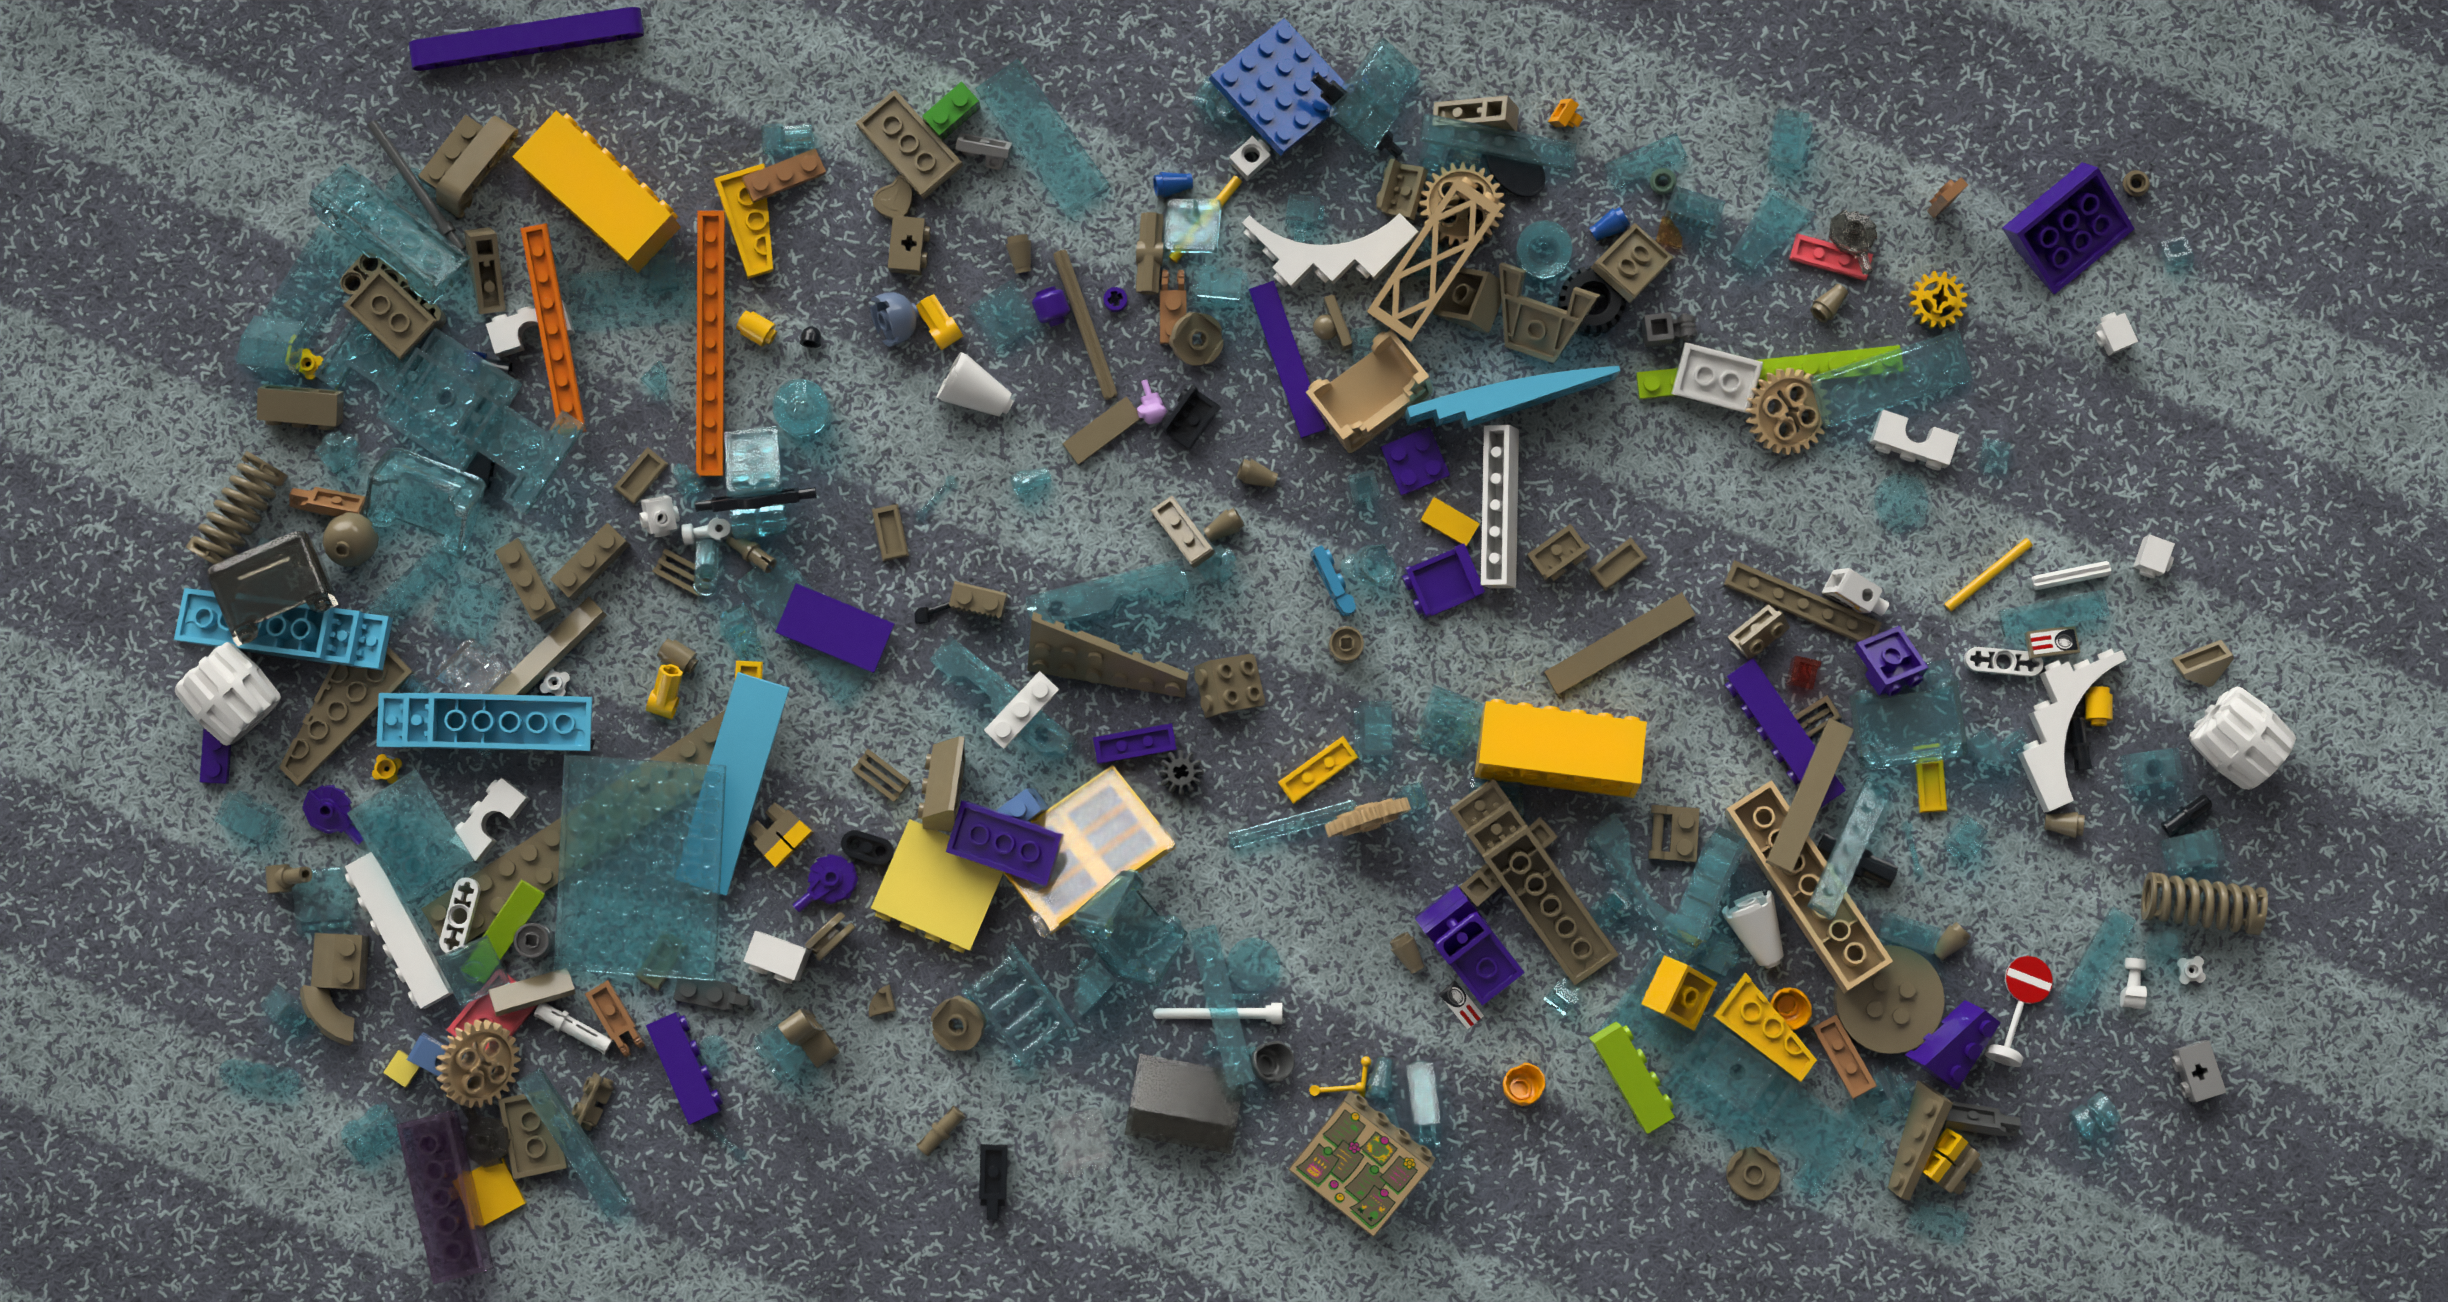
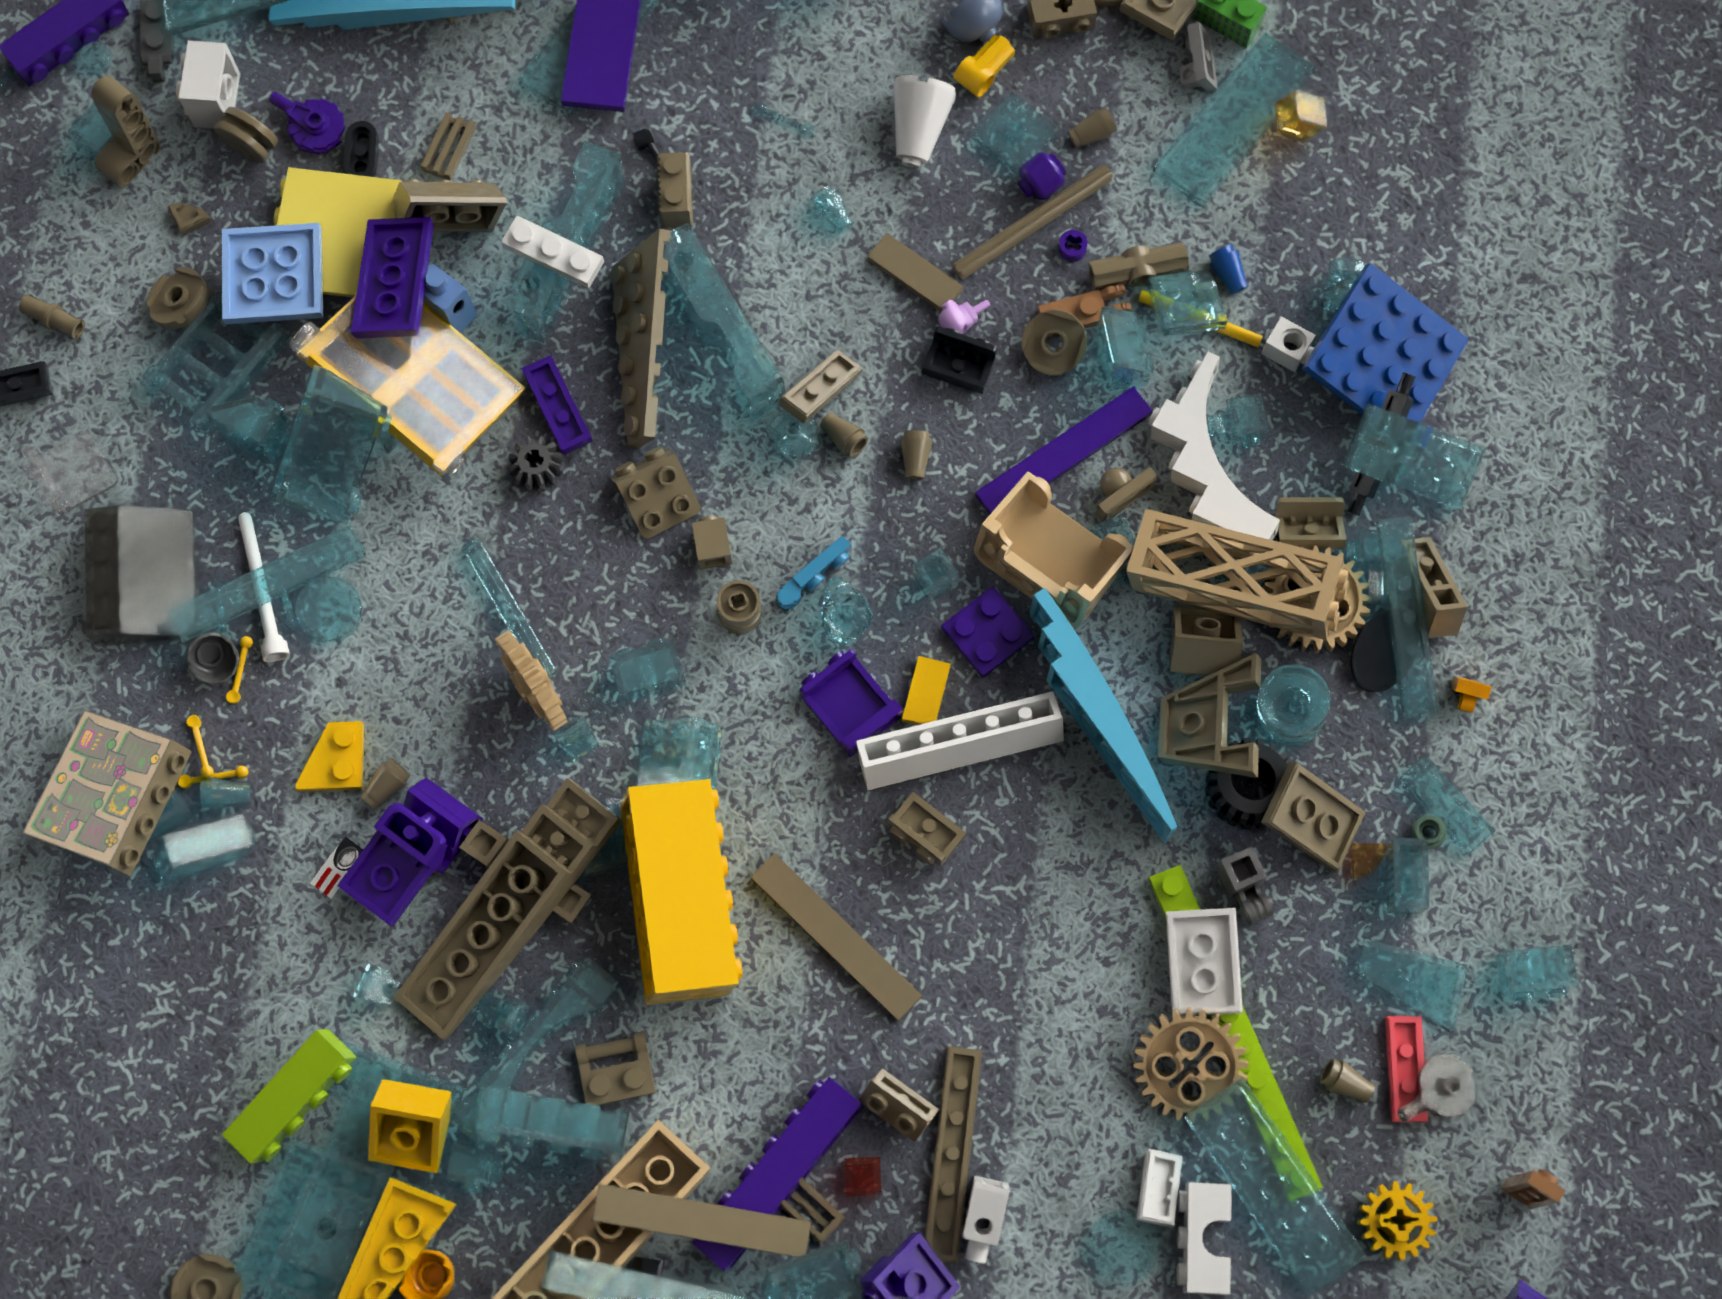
camera: 75 degrees right, 10 degrees down
hips [747,803,814,868] -> none
dark tan tile [872,504,909,562] -> none
yellow tile [1278,736,1359,804] -> none
light orange hair [1502,1063,1546,1106] -> none
blue cone [1589,207,1630,241] -> none
dark tan tile [1589,537,1647,591] -> none
white cone [1722,890,1784,969] -> none
none -> light blue plate [222,223,323,324]
none -> yellow hinge [226,636,253,704]
none -> yellow wing [295,721,364,792]
none -> dark tan brick [692,516,732,570]
none -> white plate [1137,1149,1183,1228]
none -> clear yellow brick [1275,90,1327,139]

